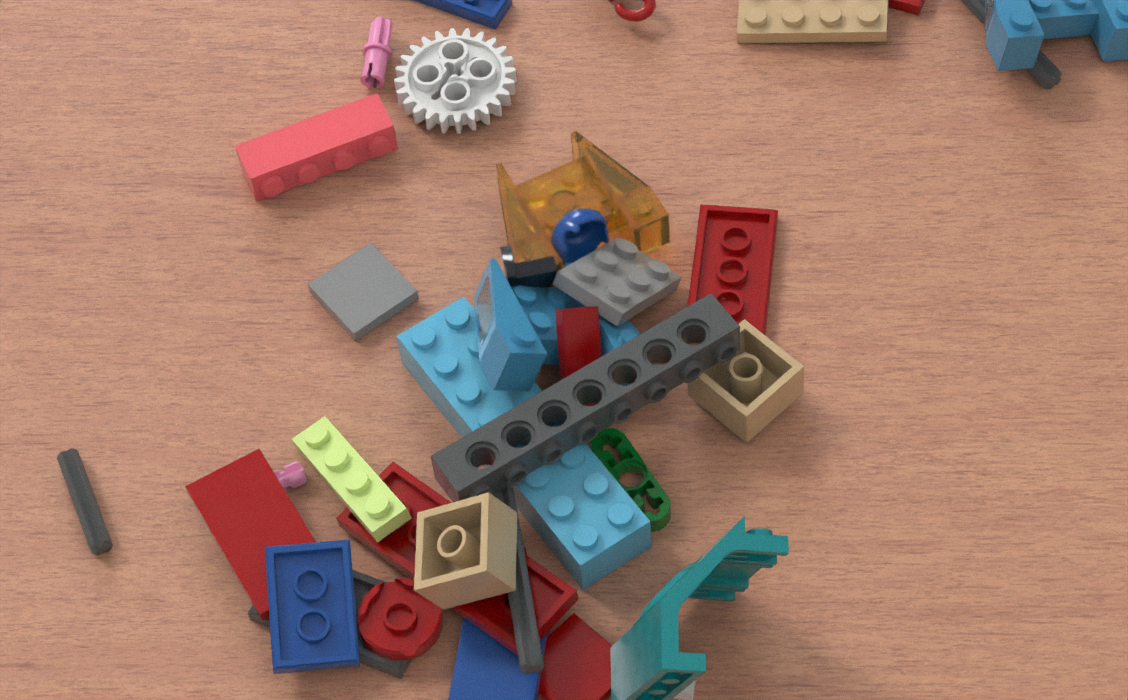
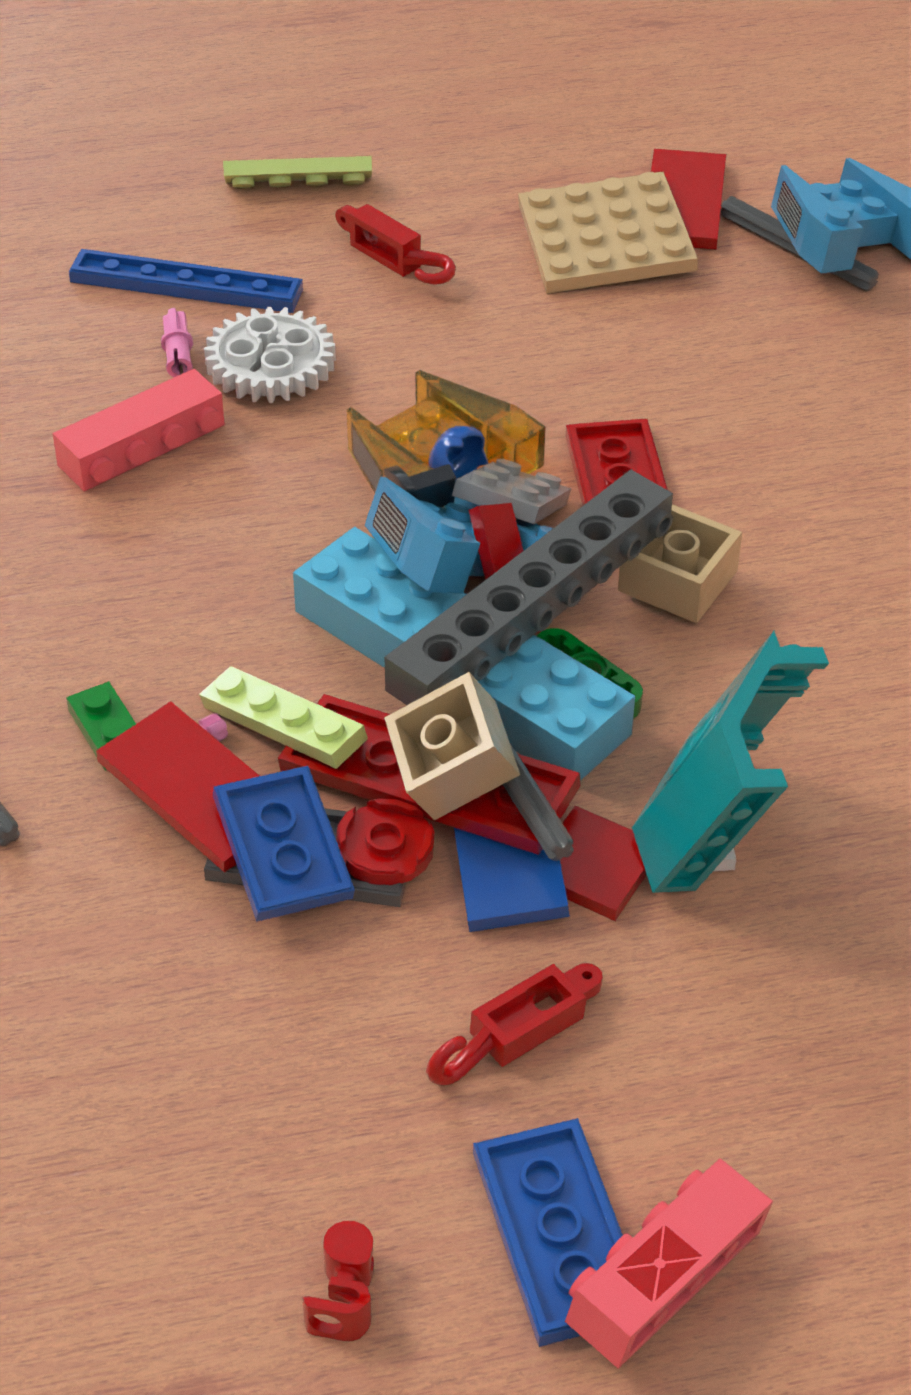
camera: 20 degrees left, 10 degrees down
light grey tile [308,243,419,341] -> none
none -> green plate [66,681,136,771]

